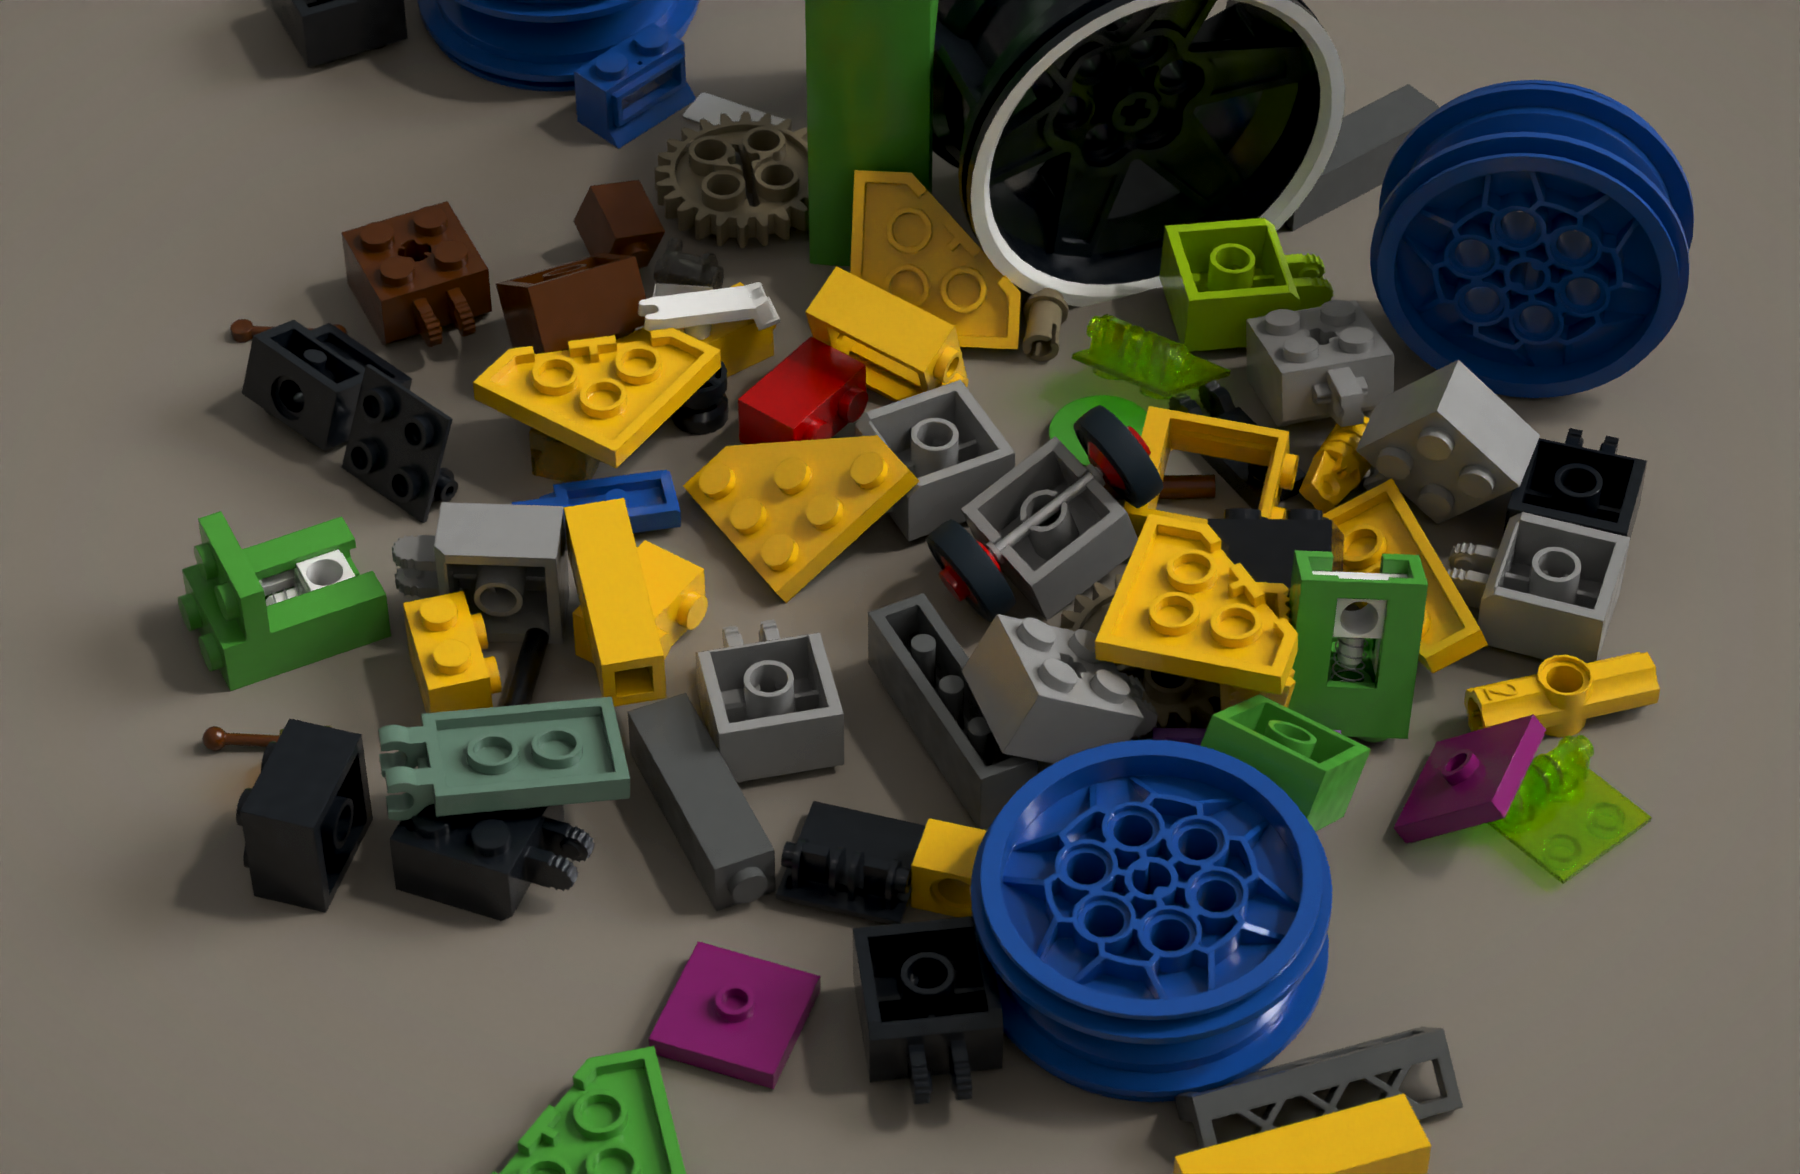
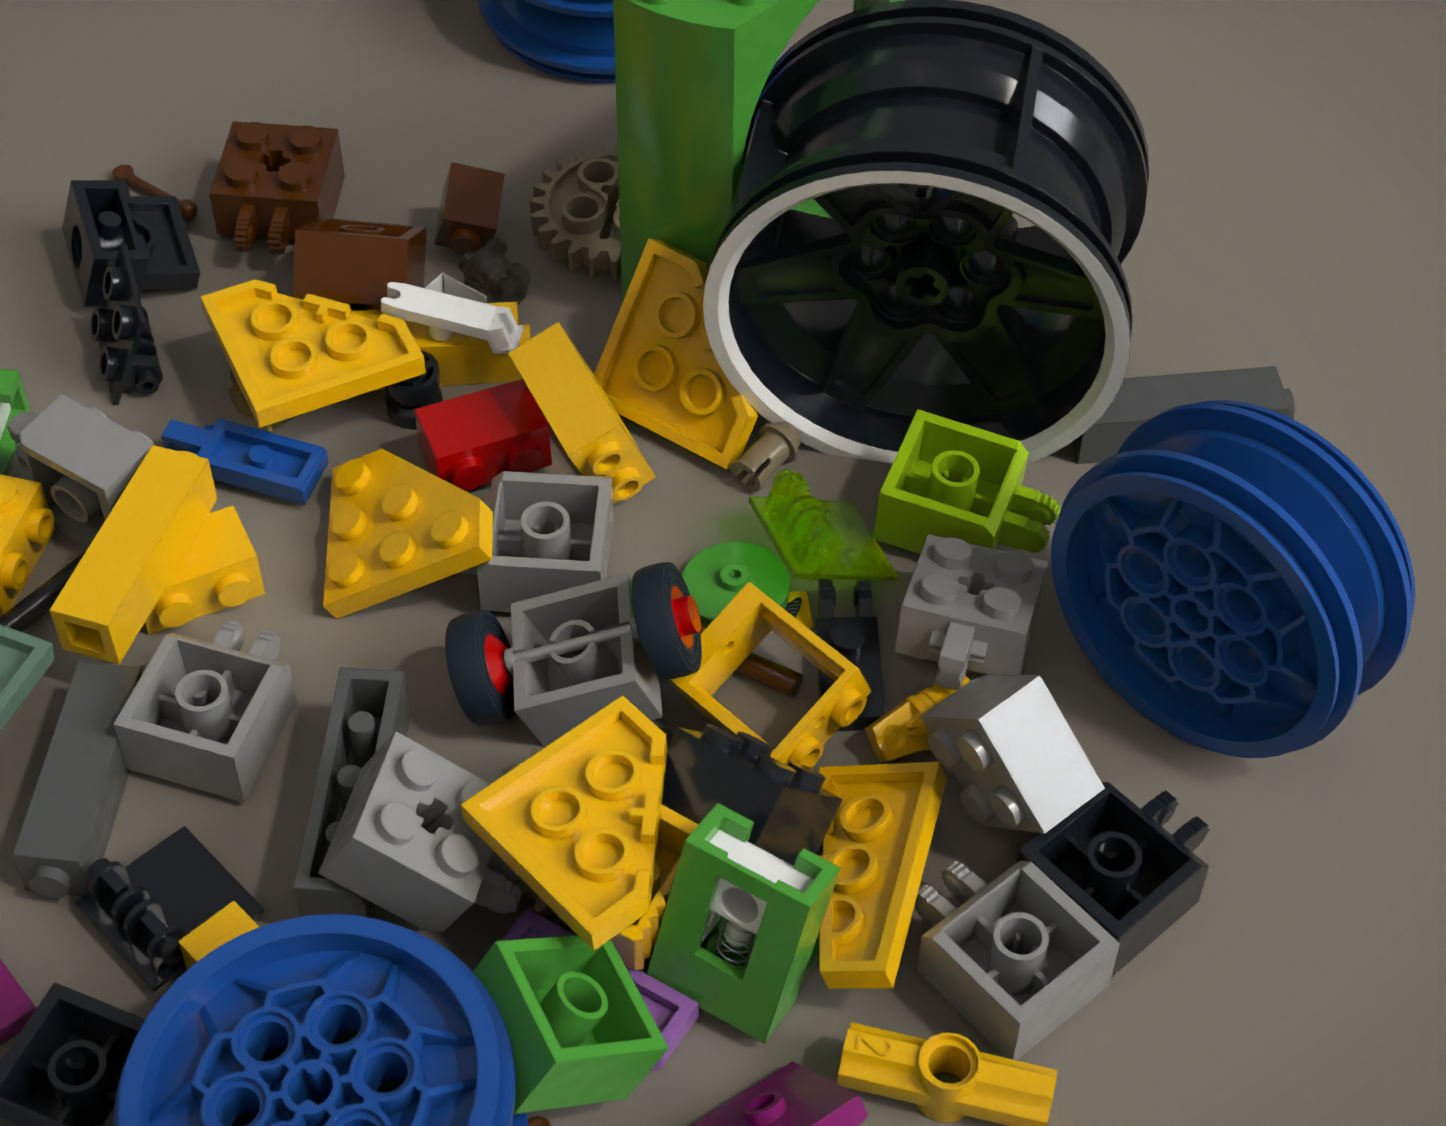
camera: 30 degrees right, 5 degrees up
blue window [574,23,696,149] -> none

